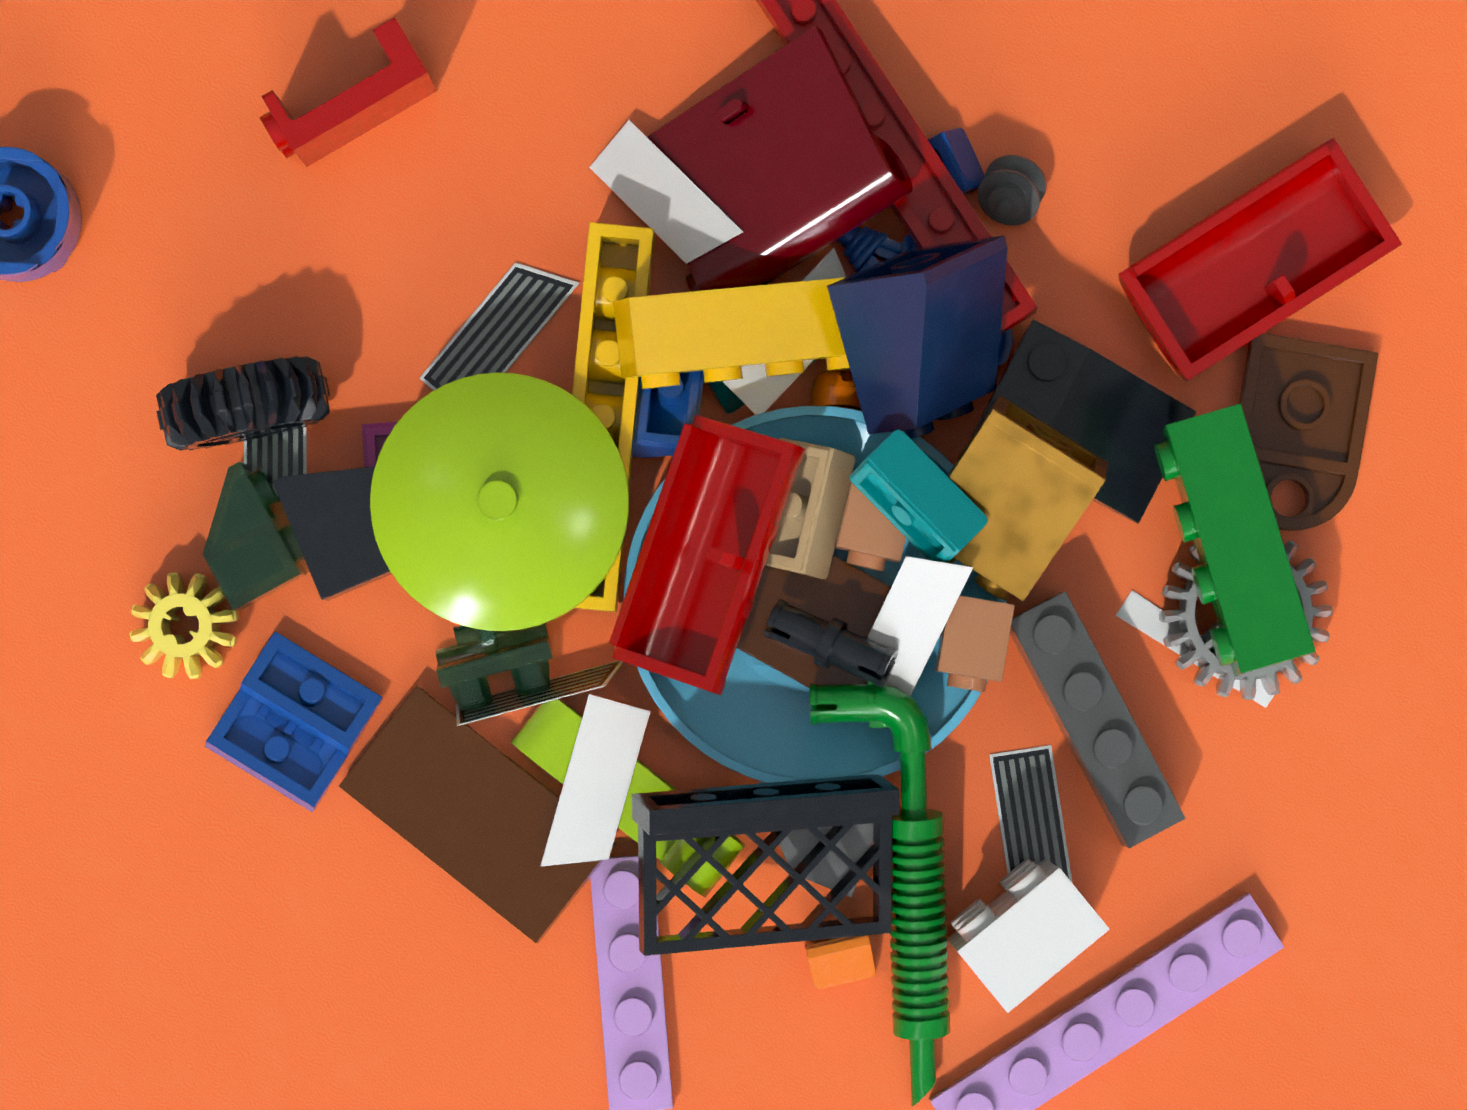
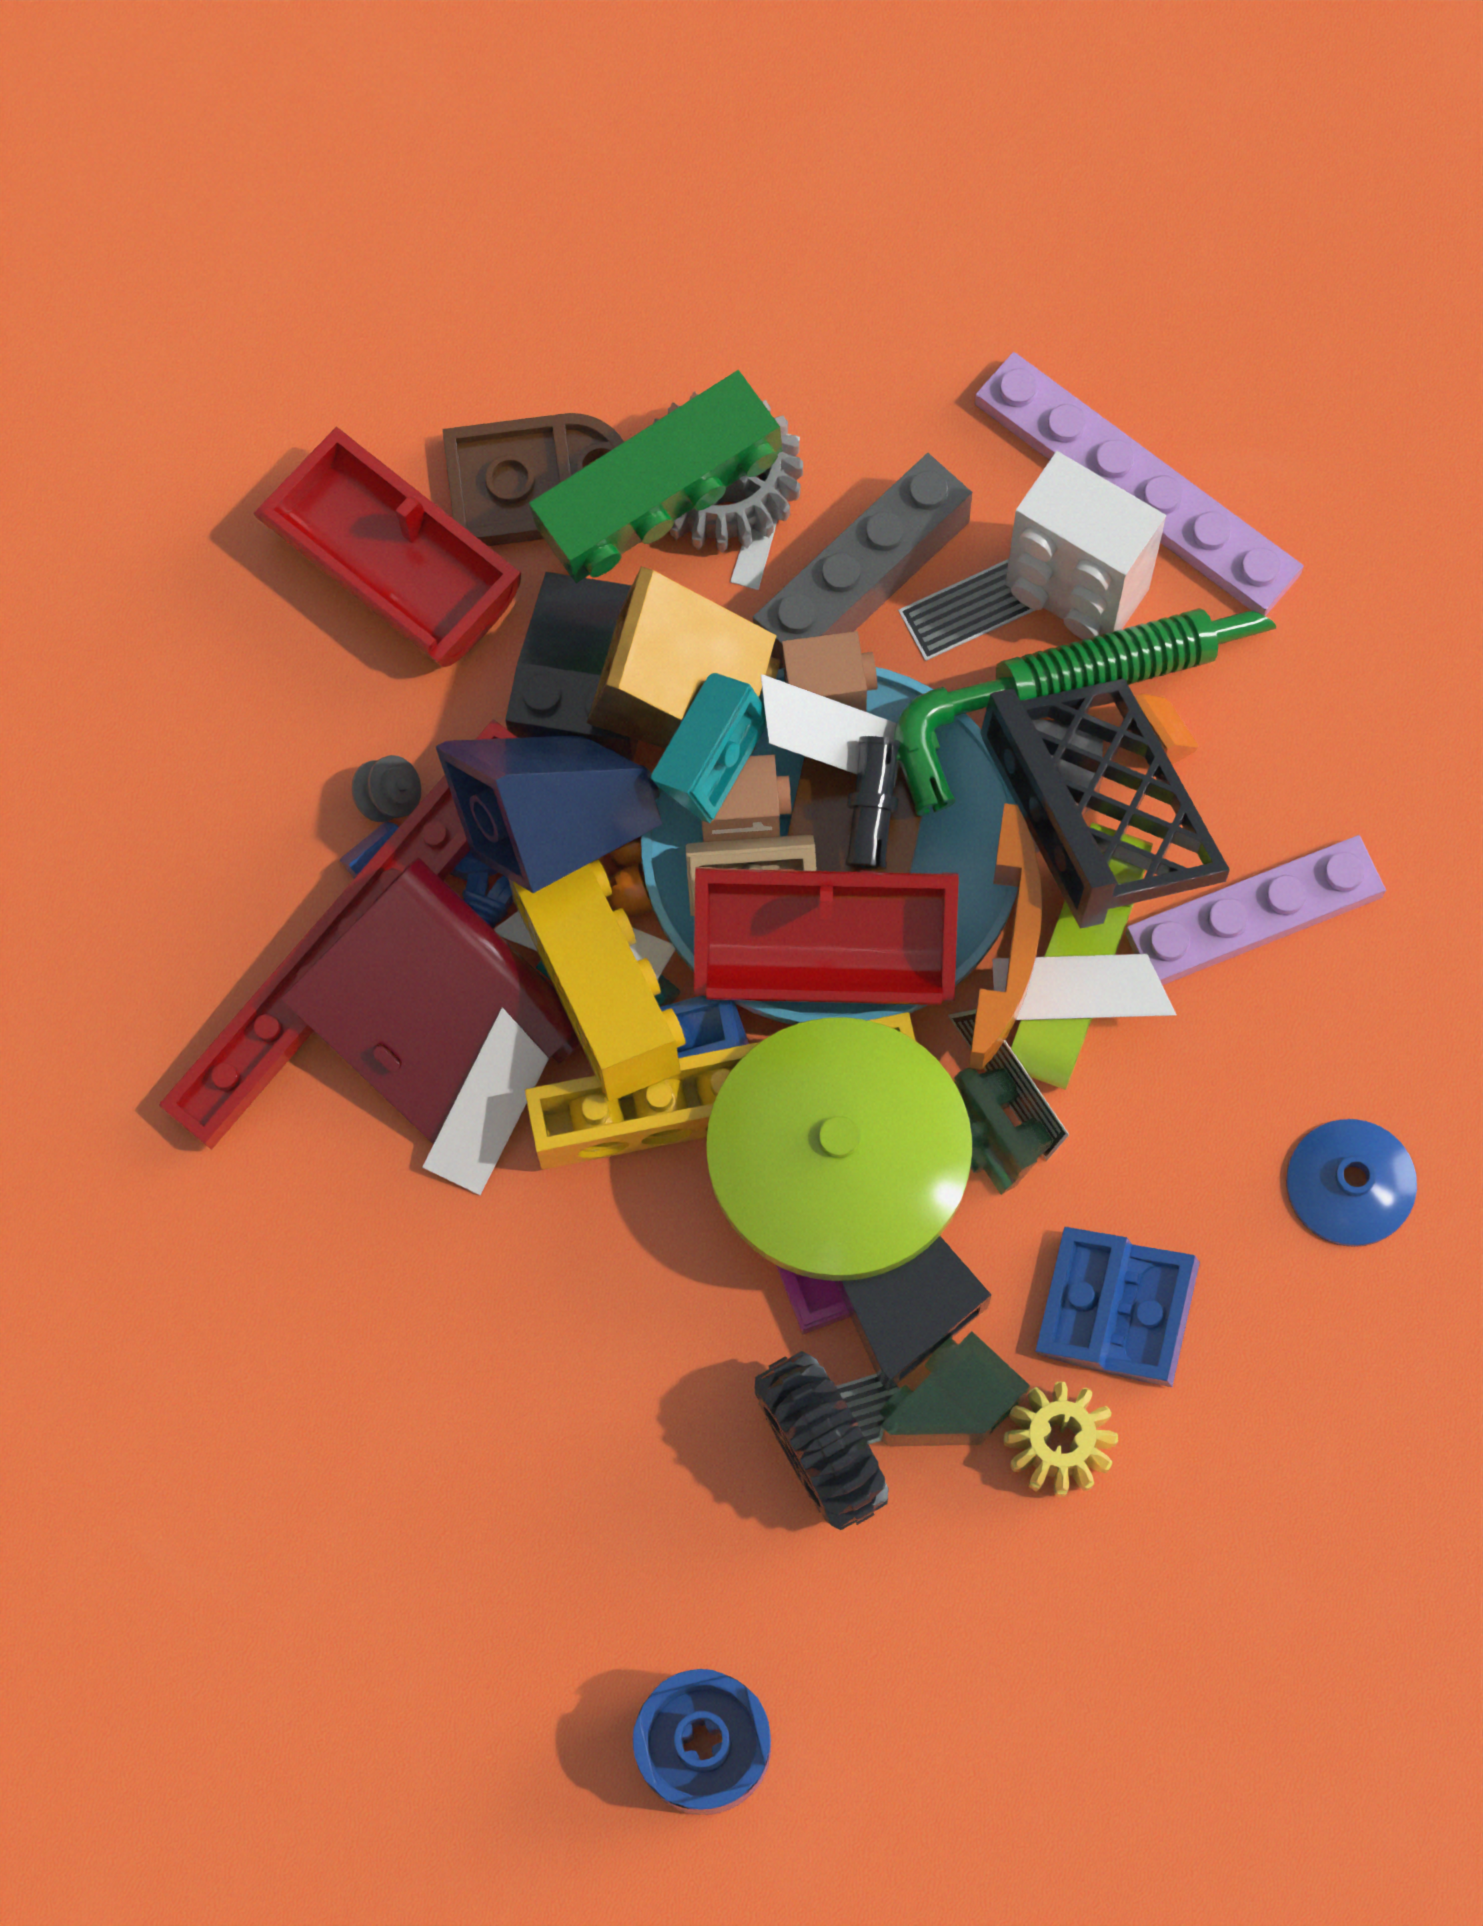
camera: 105 degrees left, 15 degrees down
red panel [259,17,436,167] -> none
reddish brown tile [339,686,617,943] -> none
sticker [419,262,579,390] -> none
none -> orange slope [969,803,1042,1070]
none -> blue dish [1286,1119,1417,1247]

